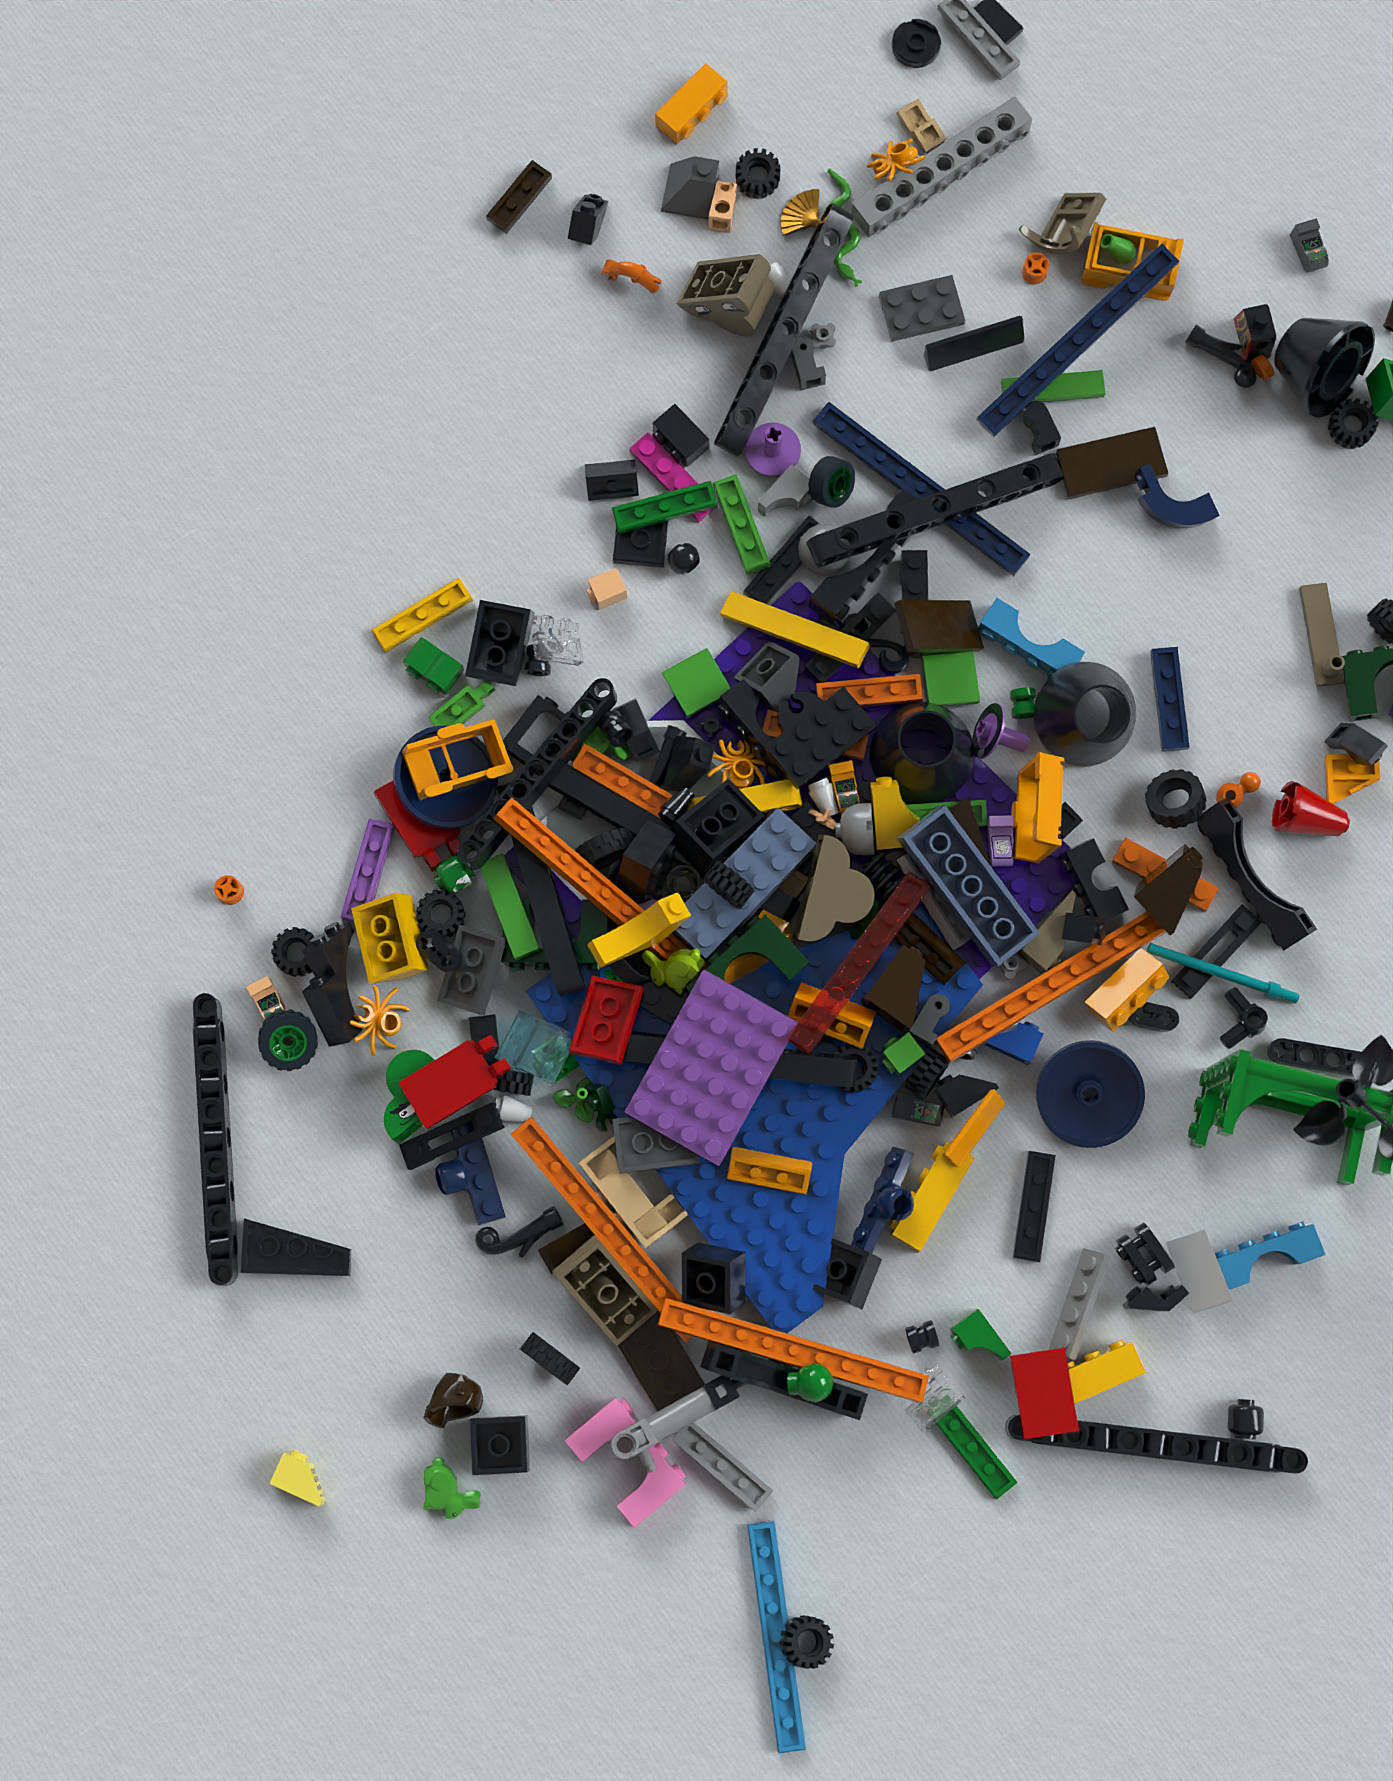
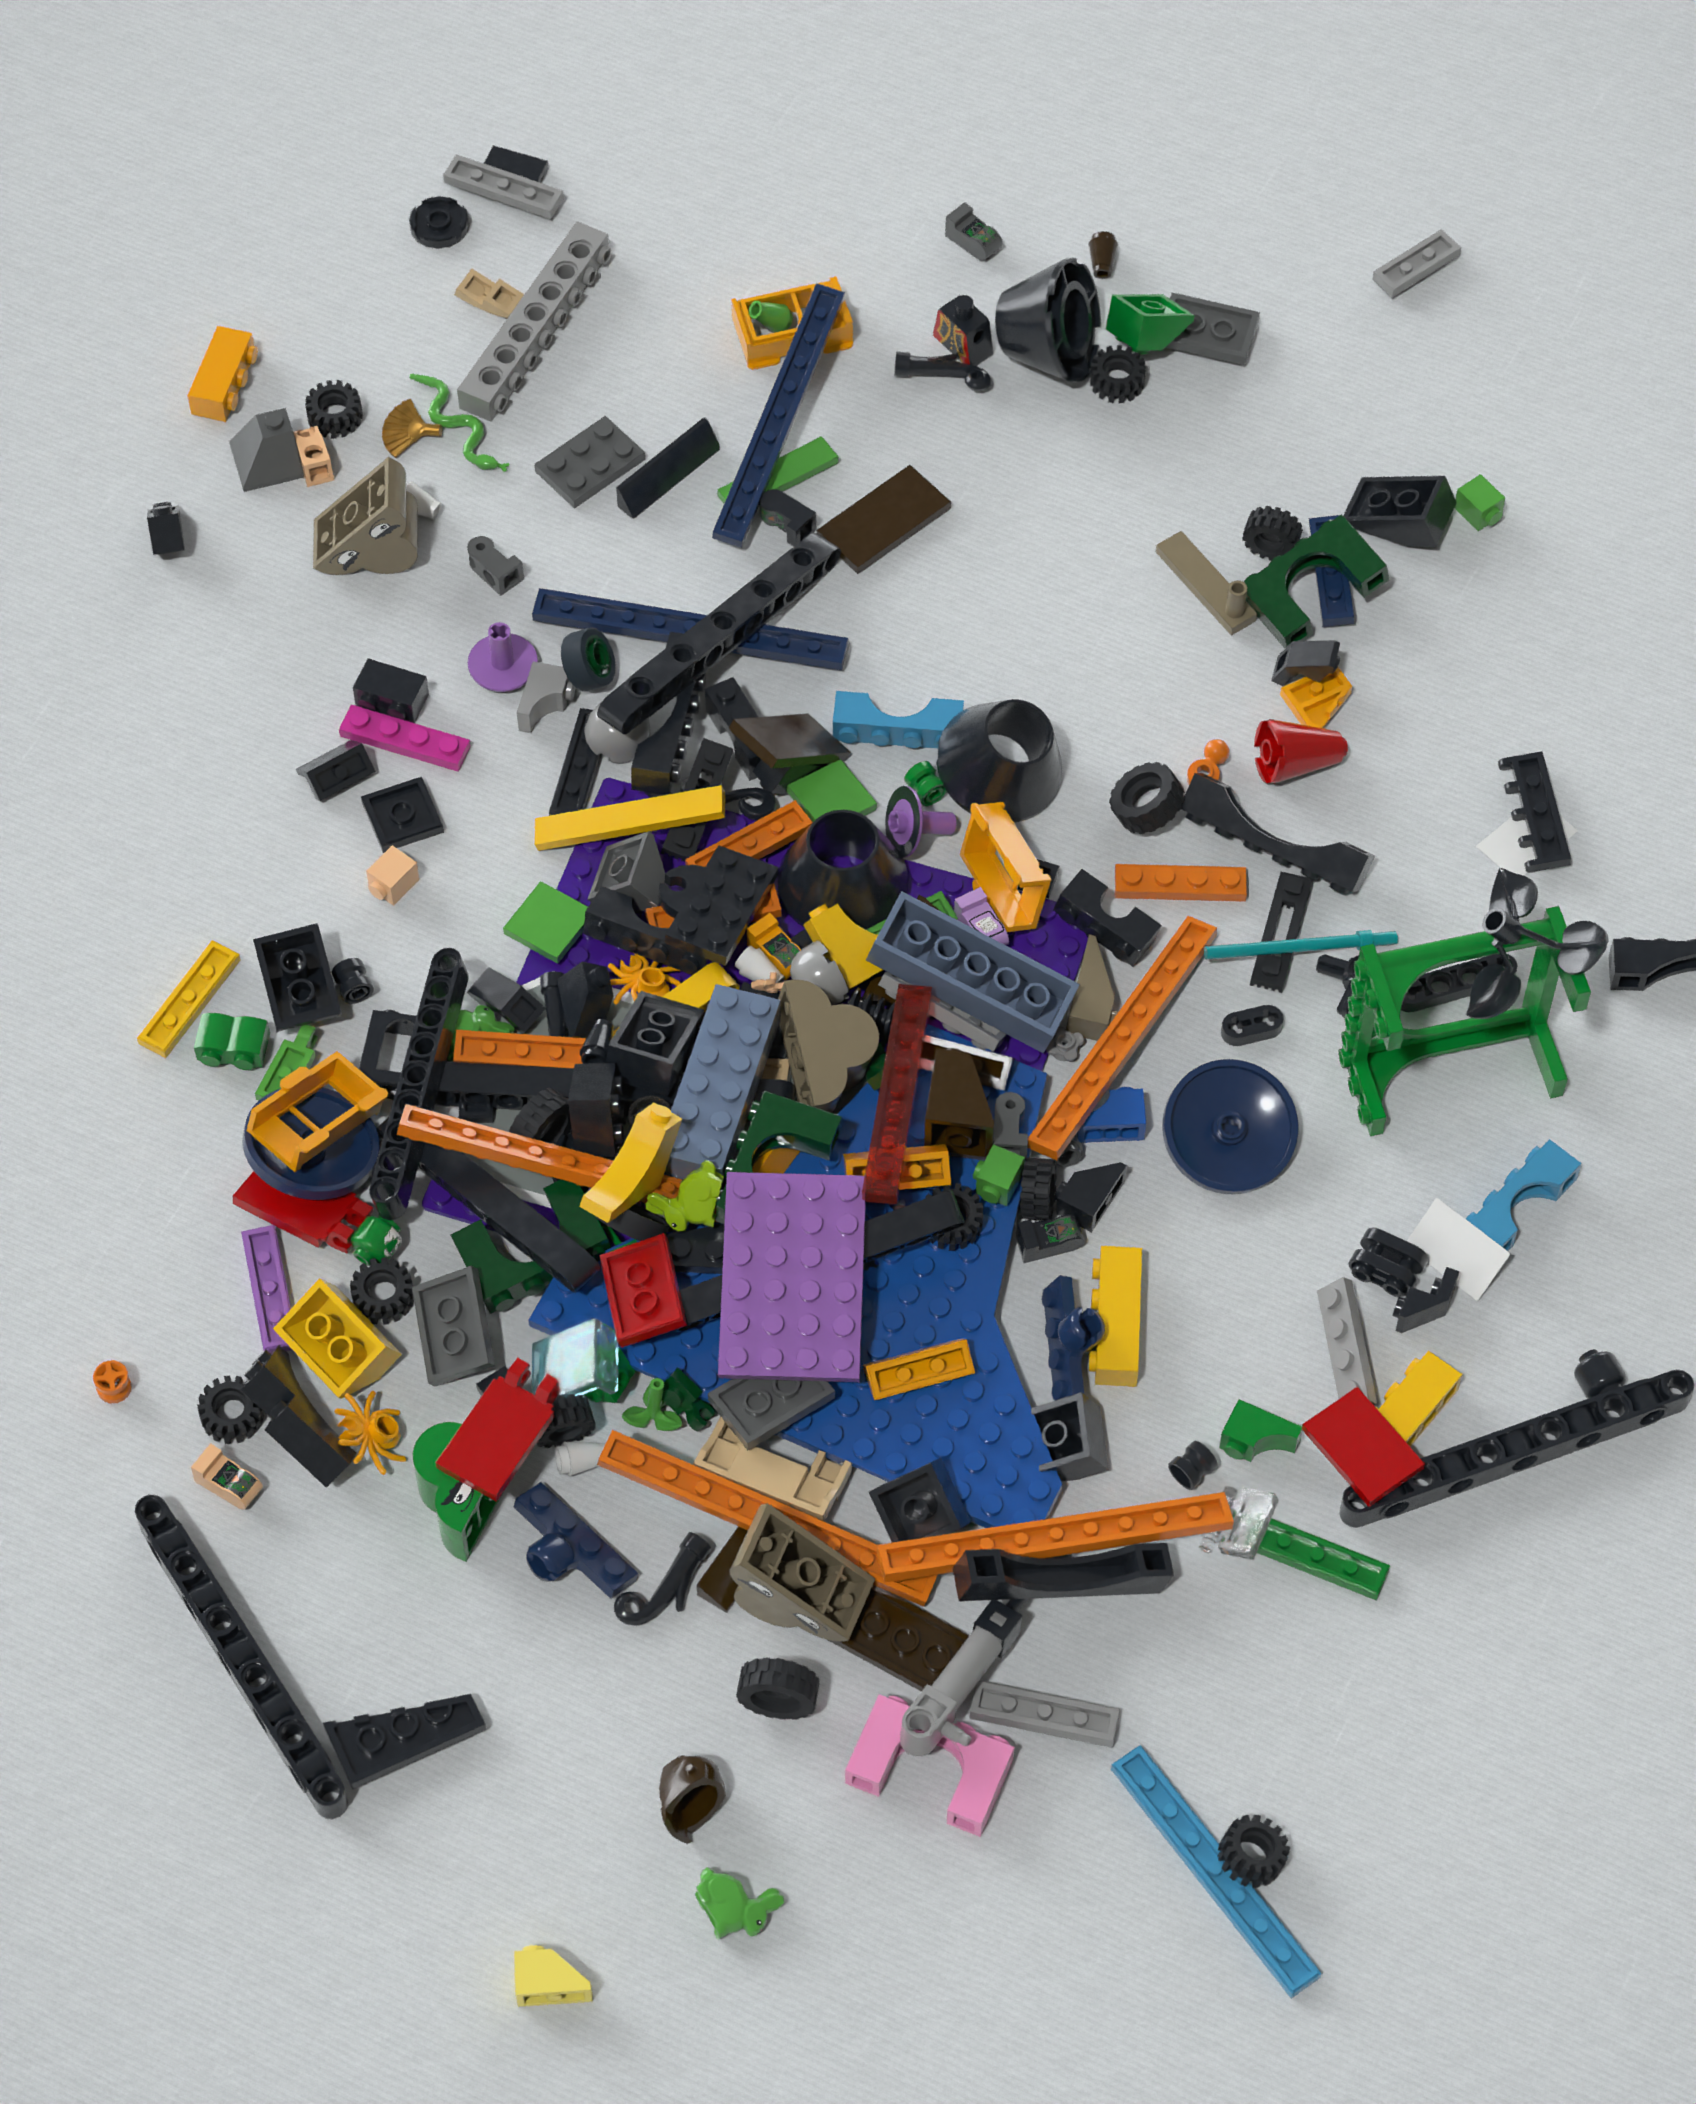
camera: 30 degrees left, 20 degrees down
black wheel [258,1009,318,1072] -> none
black container [399,1102,505,1170] -> none
black beam [416,930,463,972] -> none
black brick [470,1415,530,1475] -> none
bright green tile [480,853,541,960] -> none
dark brown plate [486,160,552,234] -> none
clear plate [531,614,584,666] -> none
black wheel [597,710,633,747] -> none
orange piece [601,260,661,293] -> none
green tile [612,481,718,534] -> none
black piece [668,543,700,574] -> none
black piece [700,715,723,737] -> none
black tyre [703,861,755,909] -> none
bright green tile [713,474,771,575] -> none
black beam [714,202,854,457] -> none
green piece [787,1363,833,1402] -> none
light grey plate [811,323,836,349] -> none
light orange animal [867,138,925,181] -> none
light orange slope [943,1089,1005,1167] -> none
black tile [1012,1151,1056,1262] -> none
dark tan piece [1019,193,1106,254] -> none
orange wheel [1022,253,1049,285] -> none
black brick [1062,912,1107,945] -> none
light orange brick [1085,948,1169,1032] -> none
dark brown slope [1134,844,1203,936] -> none
dark blue arch [1135,463,1220,528] -> none
dark blue plate [1150,647,1190,752] -> none
orange tile [1251,354,1275,381] -> none

